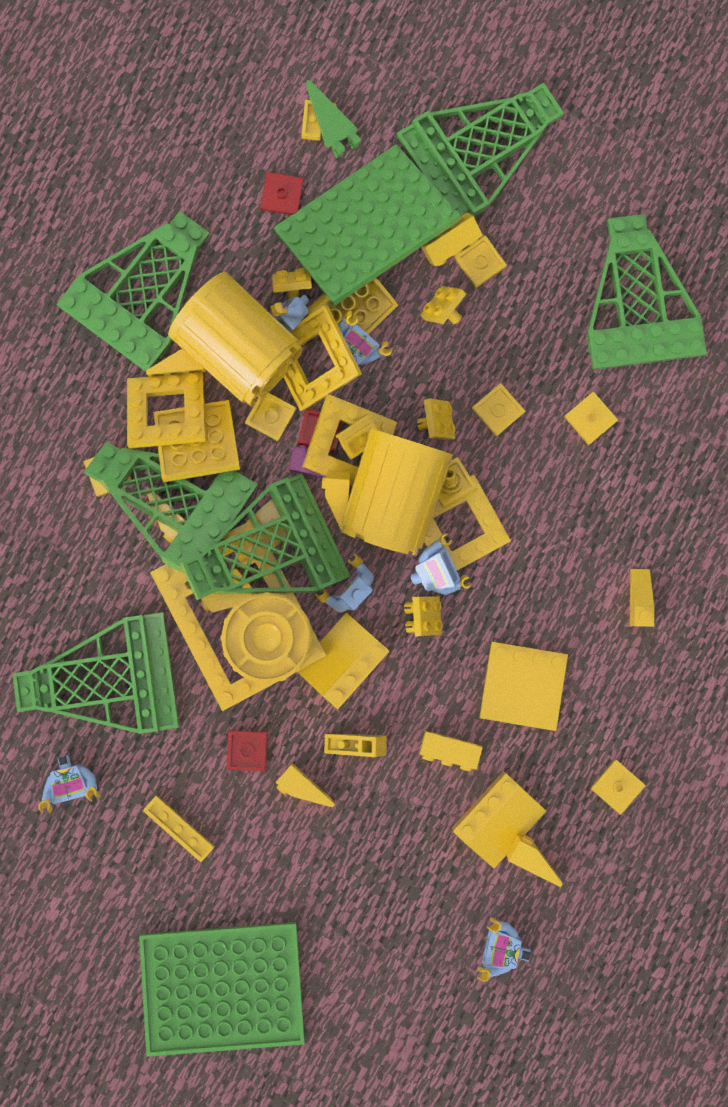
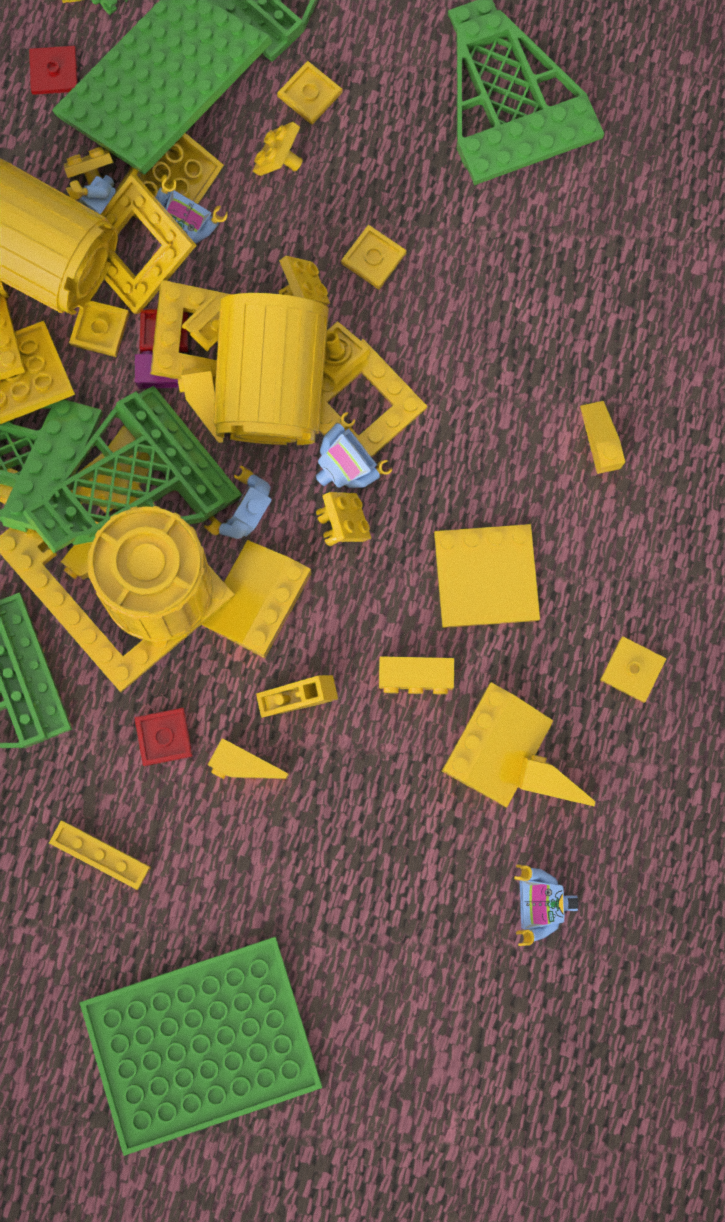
camera: 15 degrees left, 5 degrees down
yellow brick [421,213,483,267] -> none
yellow plate [564,391,618,445] -> none

